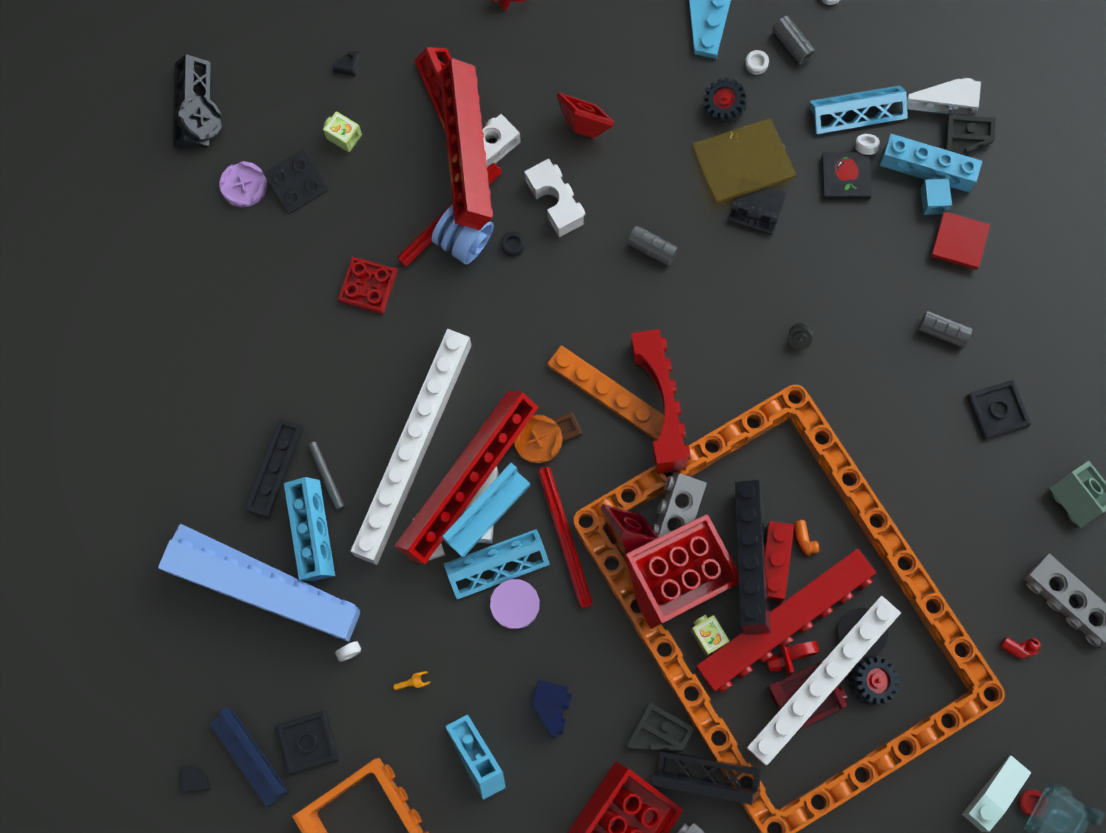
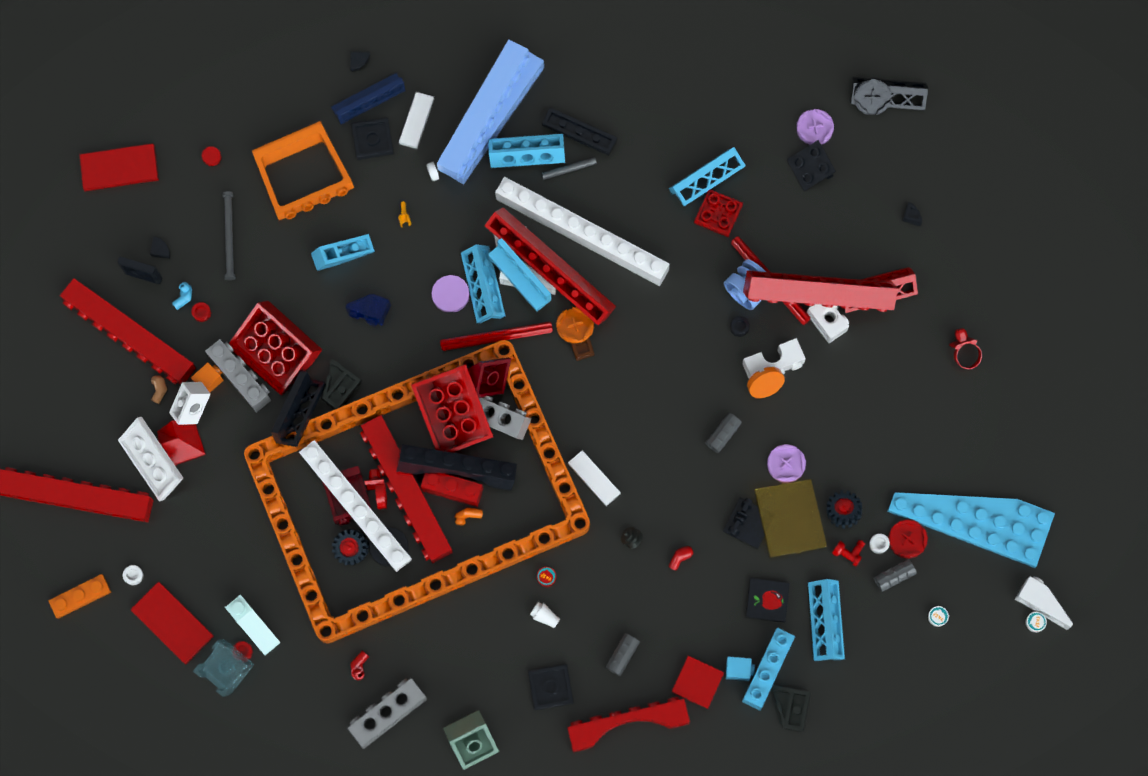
camera: 95 degrees right, 0 degrees up
yellowish green brick [323,111,362,152] -> none
orange plate [547,345,664,441] -> none
red slope [556,92,615,138] -> none
red arch [631,329,691,474] -> none
yellowish green brick [691,615,730,657] -> none
white tile [855,134,880,155] -> none
white slope [907,78,981,116] -> none
none -> white tile [399,92,434,149]
none -> white cone [530,602,560,628]
none -> red tile [537,567,556,587]
none -> red arch [567,697,690,752]
none -> white tile [568,450,621,506]
none -> red arm [668,546,693,571]
none -> medium azure fence [669,147,746,206]
none -> orange tile [747,367,785,398]
none -> lavender tile [767,444,806,483]
none -> red piece [832,540,865,567]
none -> red tile [888,519,928,559]

